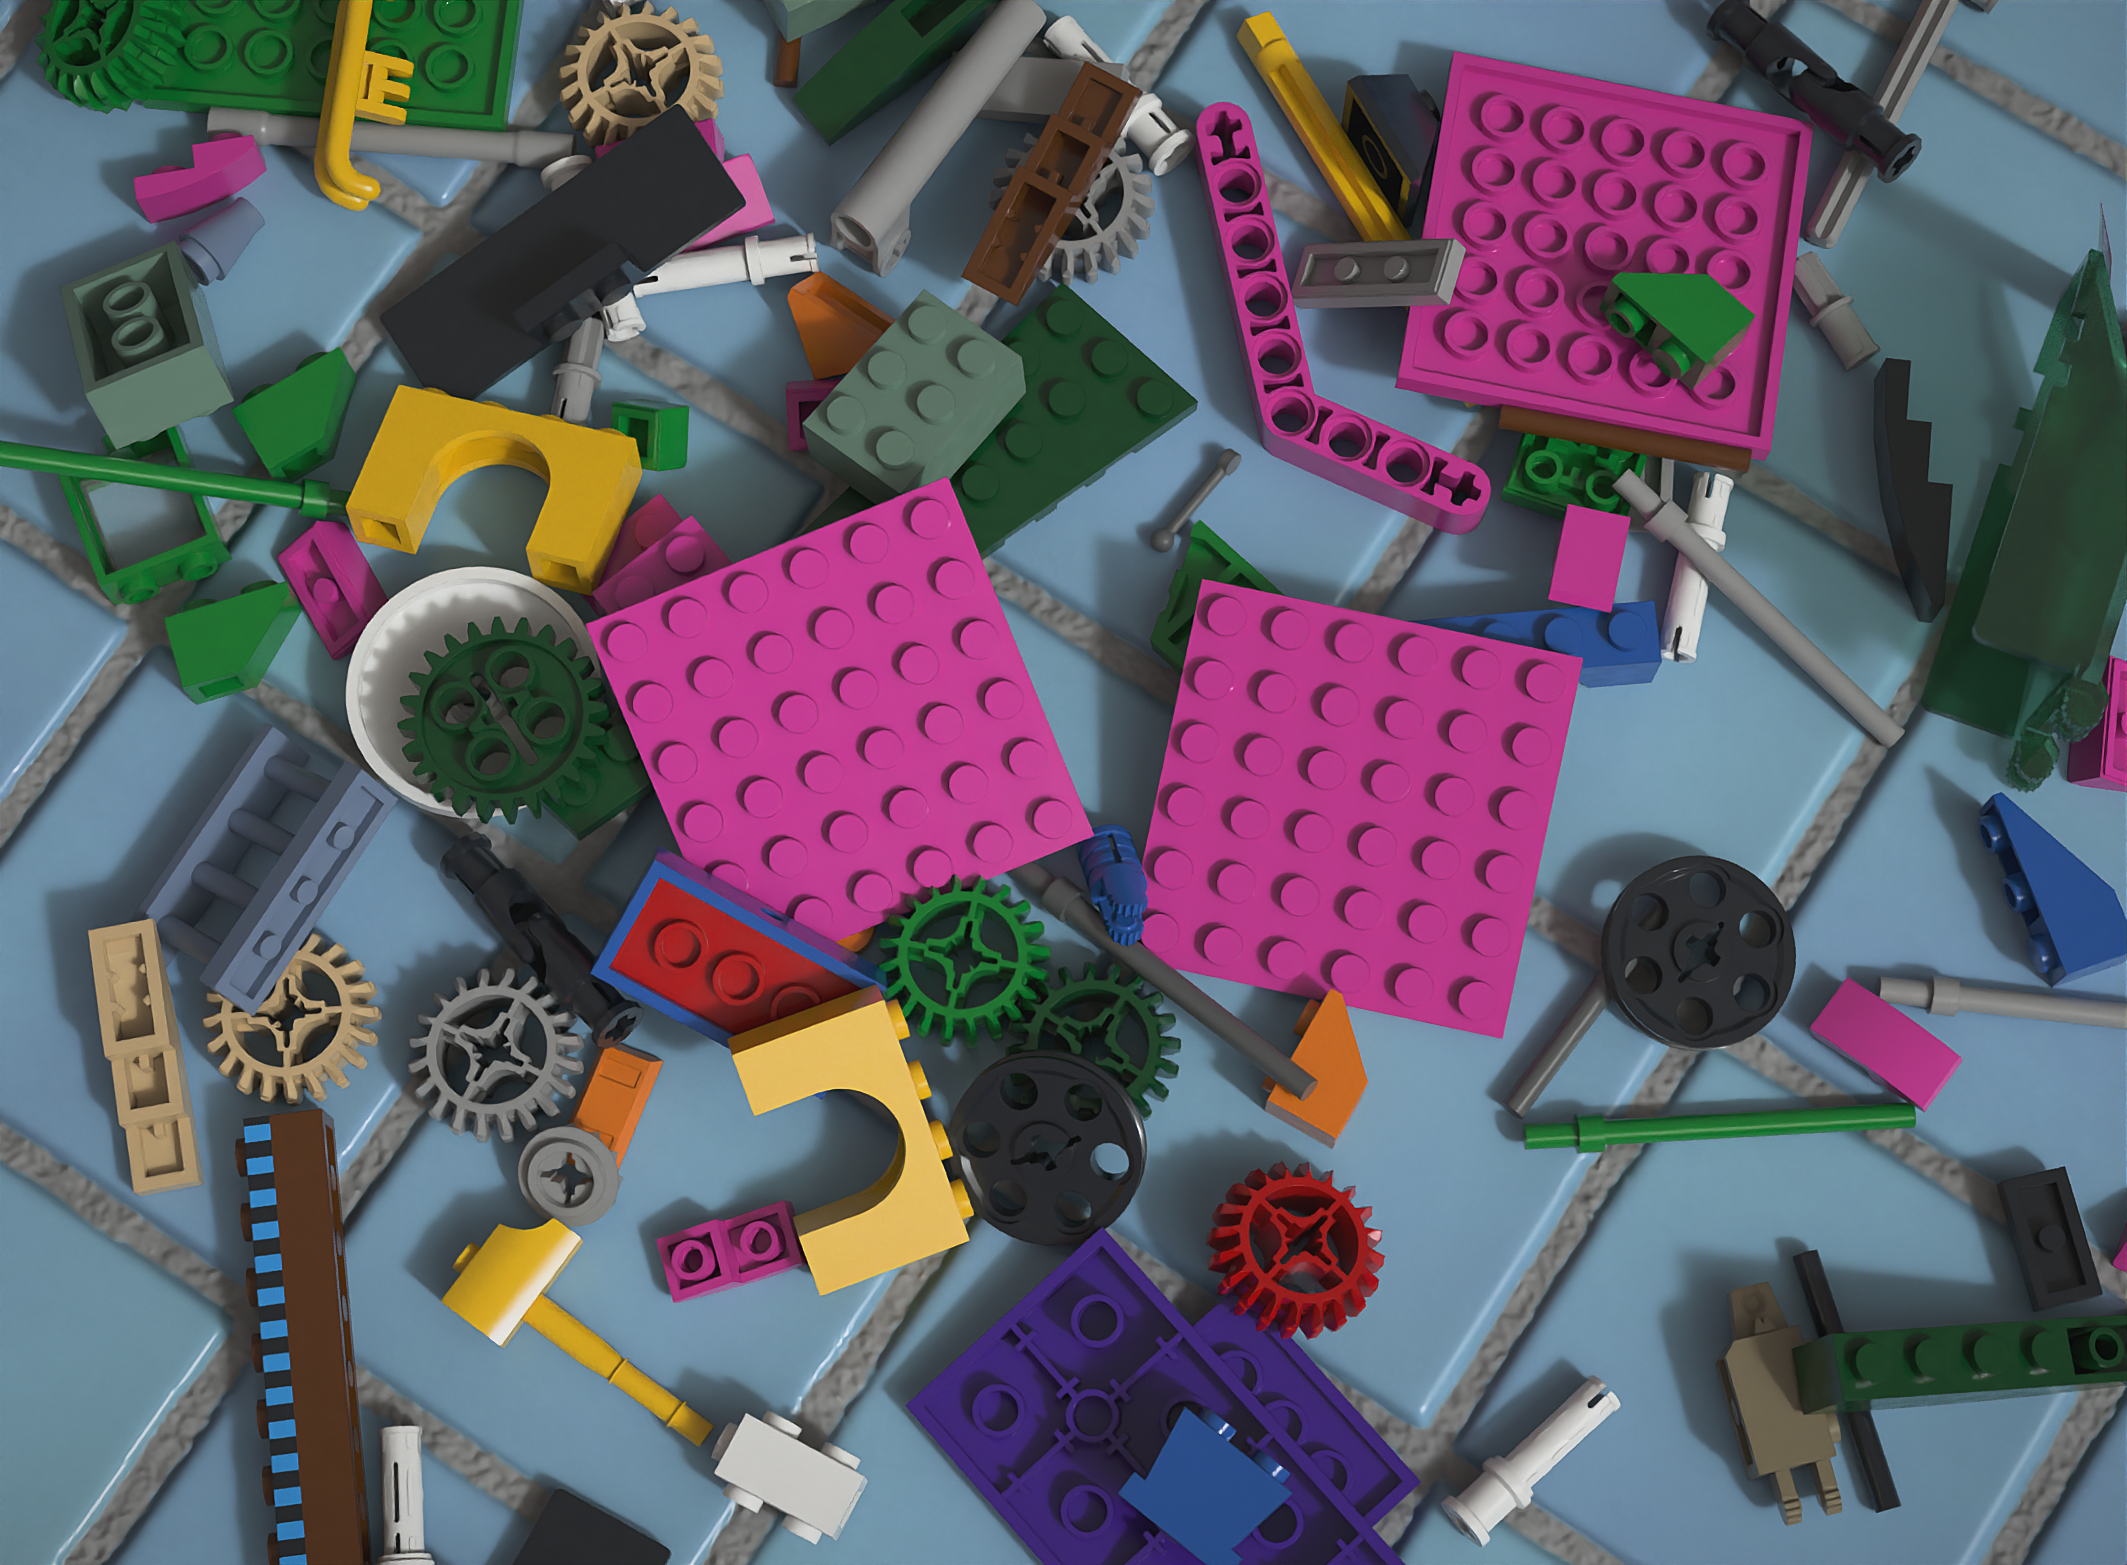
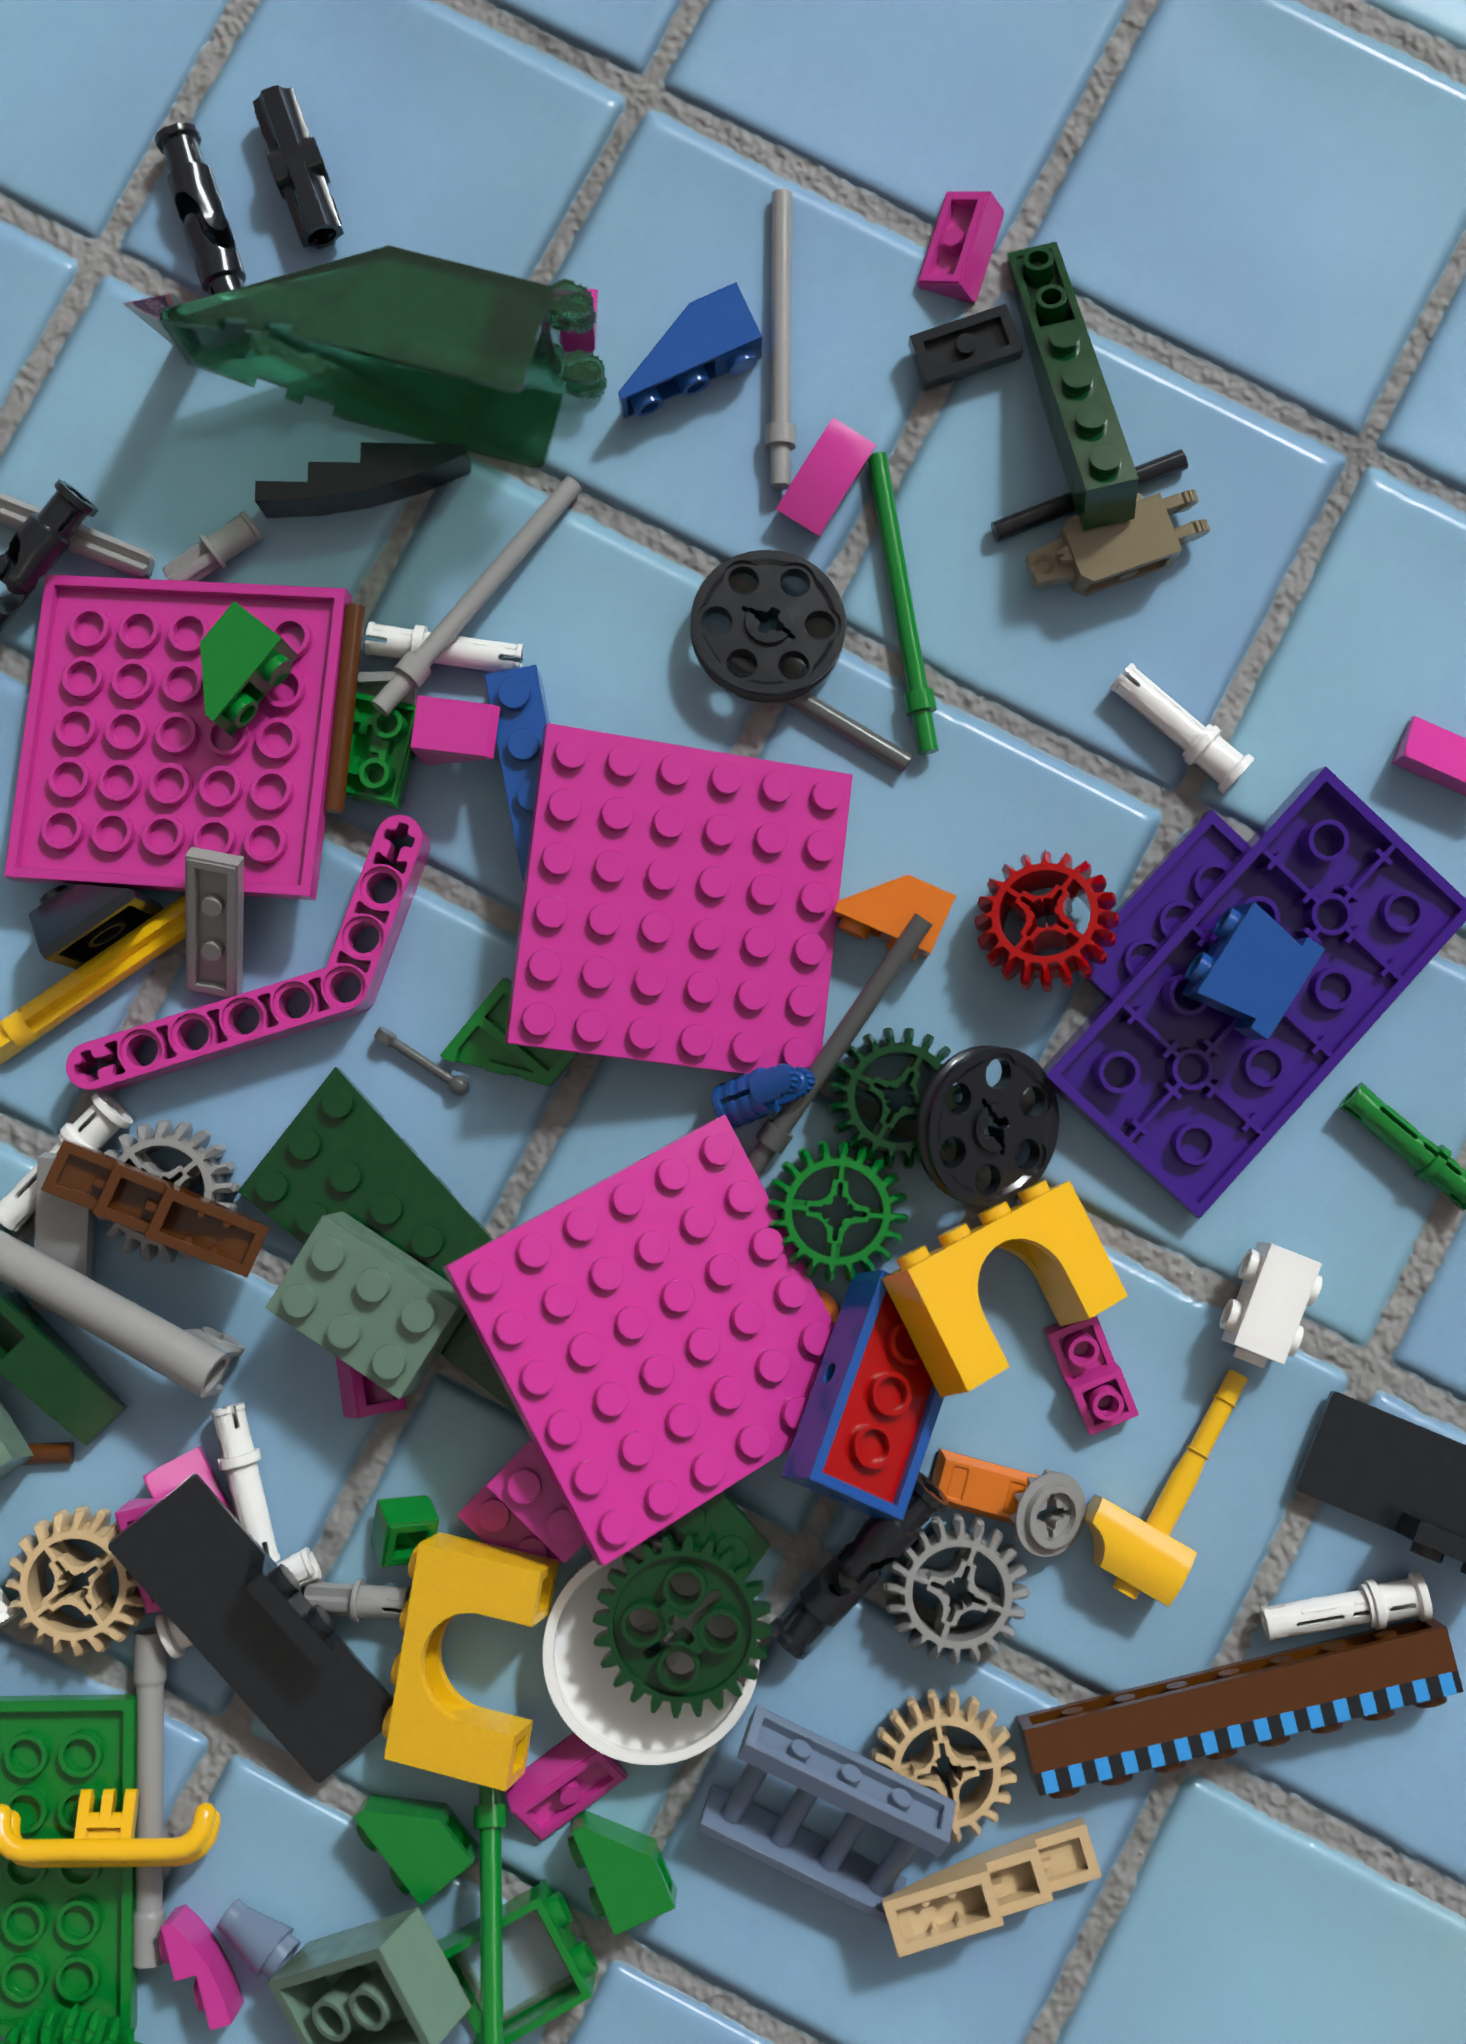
camera: 95 degrees left, 10 degrees up
orange slope [787,270,895,380] -> none

